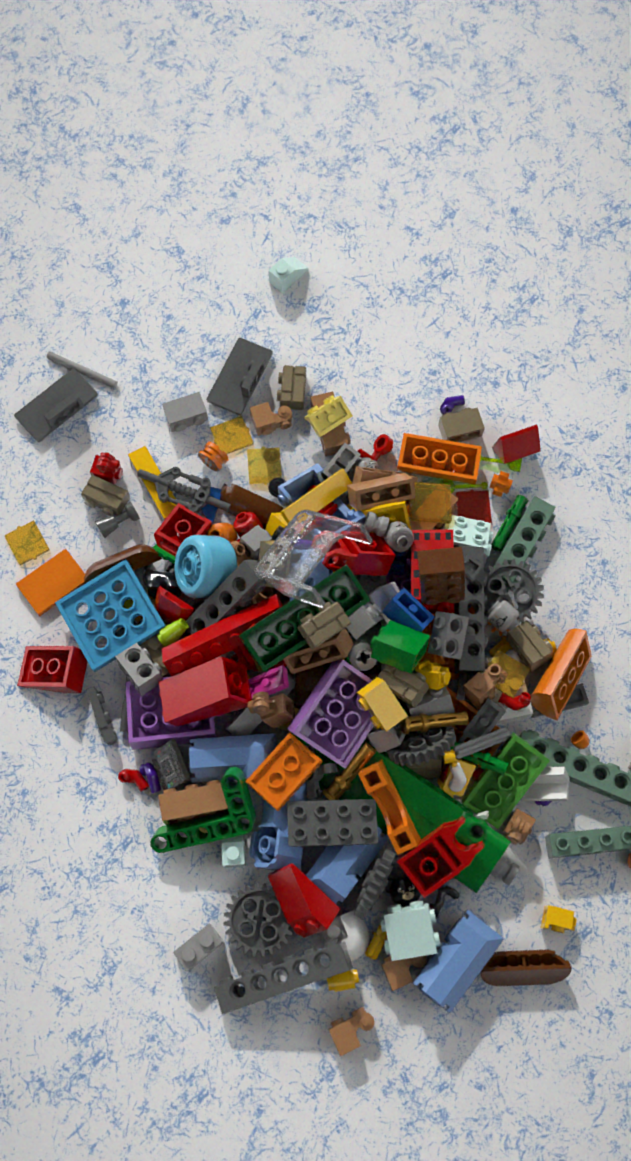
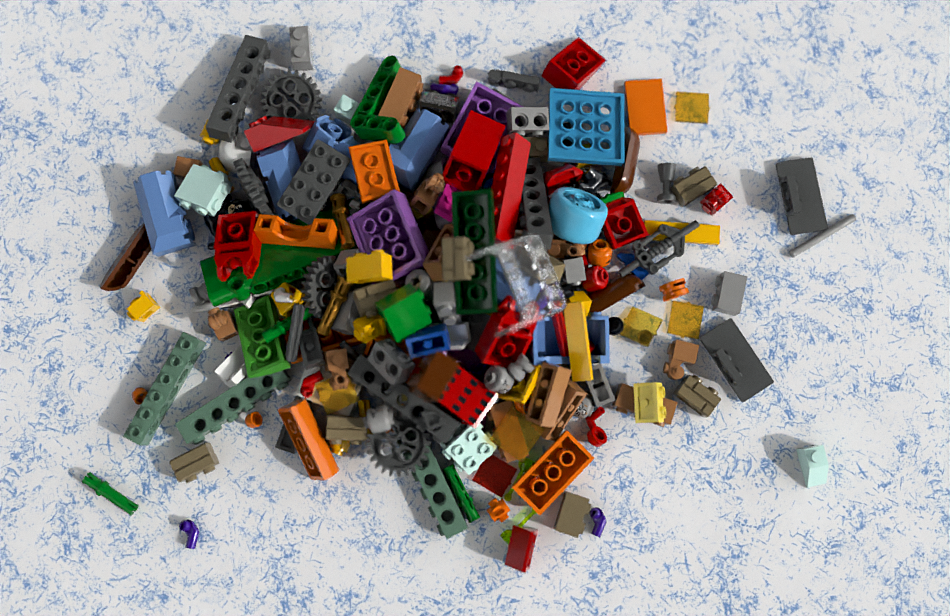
camera: 120 degrees right, 10 degrees up
lime cone [157,618,189,647] -> none
medium nougat brick [328,1007,375,1056] -> none

